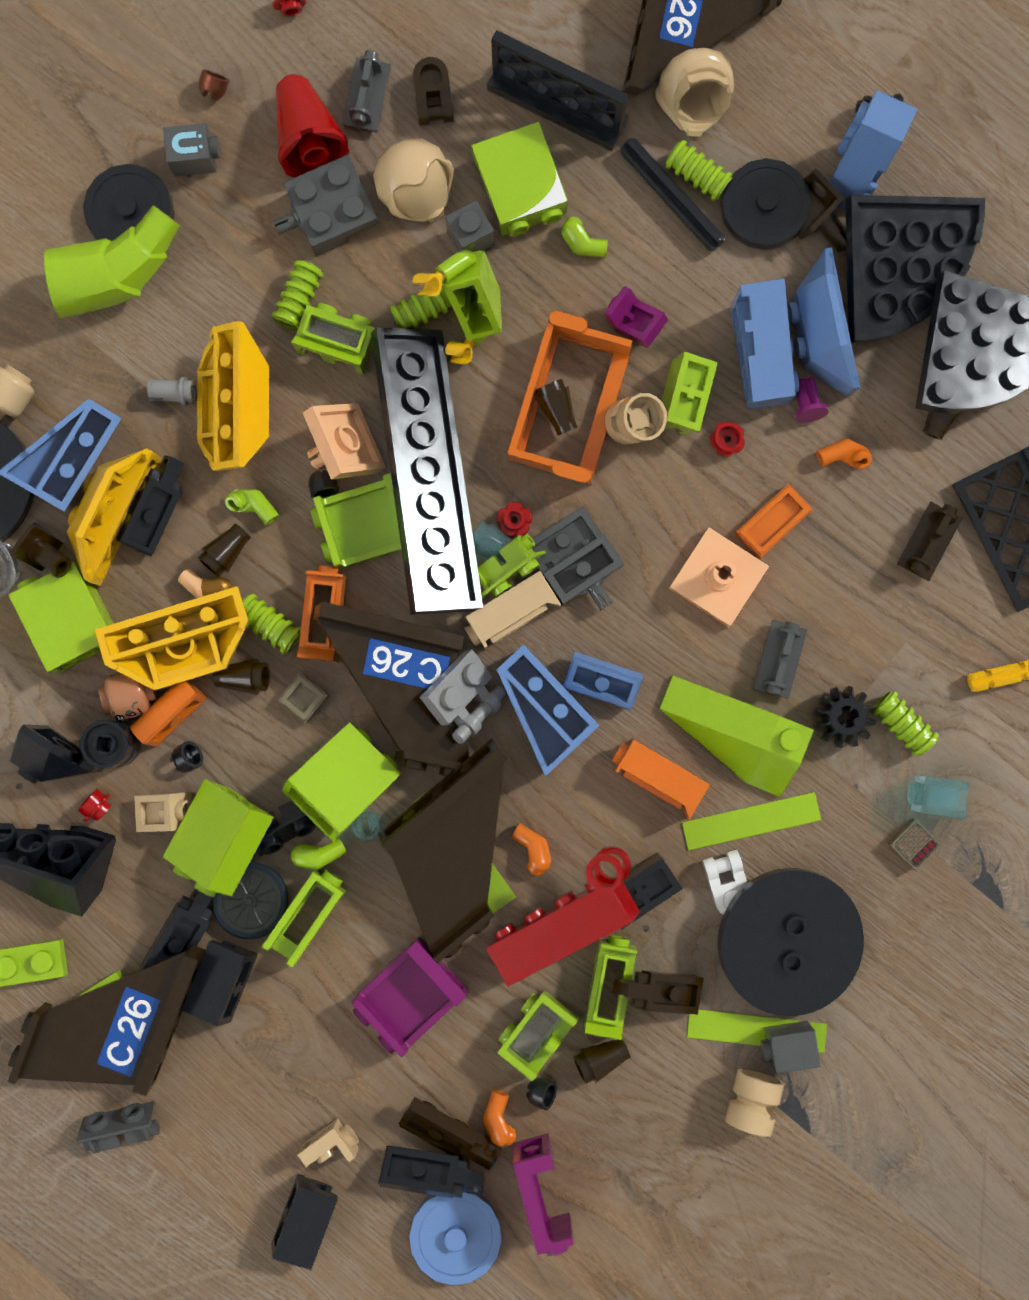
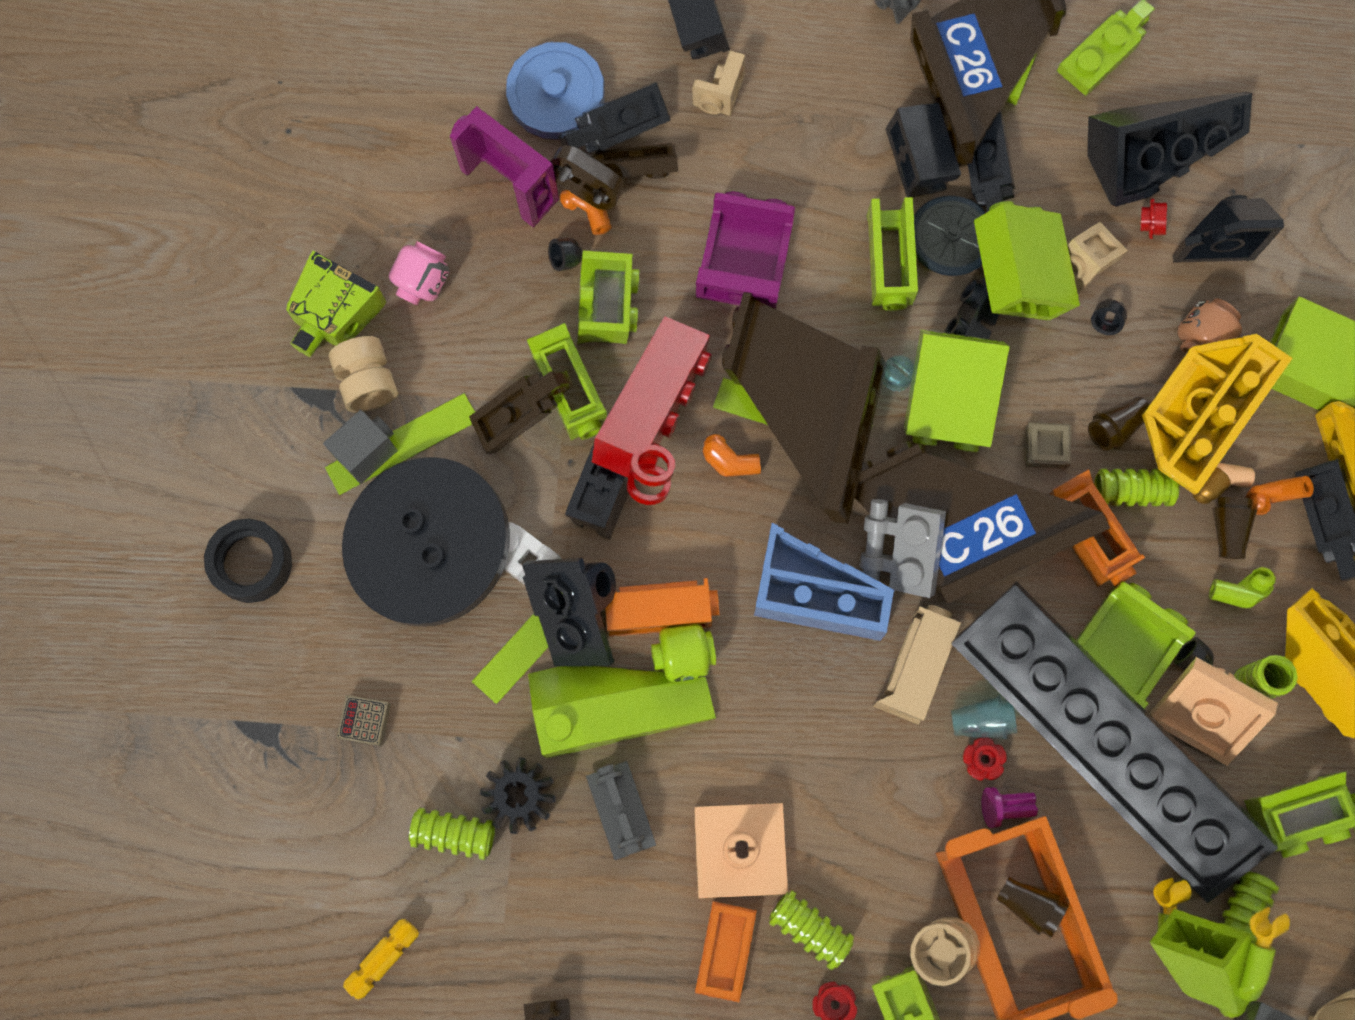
camera: 145 degrees right, 10 degrees down
black wheel [80,720,141,768] -> none
orange brick [130,680,207,747] -> none
lime arm [291,838,346,870] -> none
lime hinge [477,534,546,598] -> none
dark grey plate [532,506,624,611] -> none
medium blue brick [563,651,643,710] -> none
dark brown cone [573,1039,631,1084] -> none
clear light blue brick [908,775,969,819] -> none
none -> black tyre [204,518,292,603]
none -> lime torso [286,250,387,357]
none -> bright pink head [389,241,450,306]
none -> black piece [522,558,616,666]
none -> dark brown beam [550,145,624,210]
none -> lime head [651,624,716,682]
none -> lime piece [769,890,854,970]
none -> magenta piece [981,787,1038,828]
none -> lime piece [1234,655,1298,699]
none -> orange arm [1245,476,1314,515]

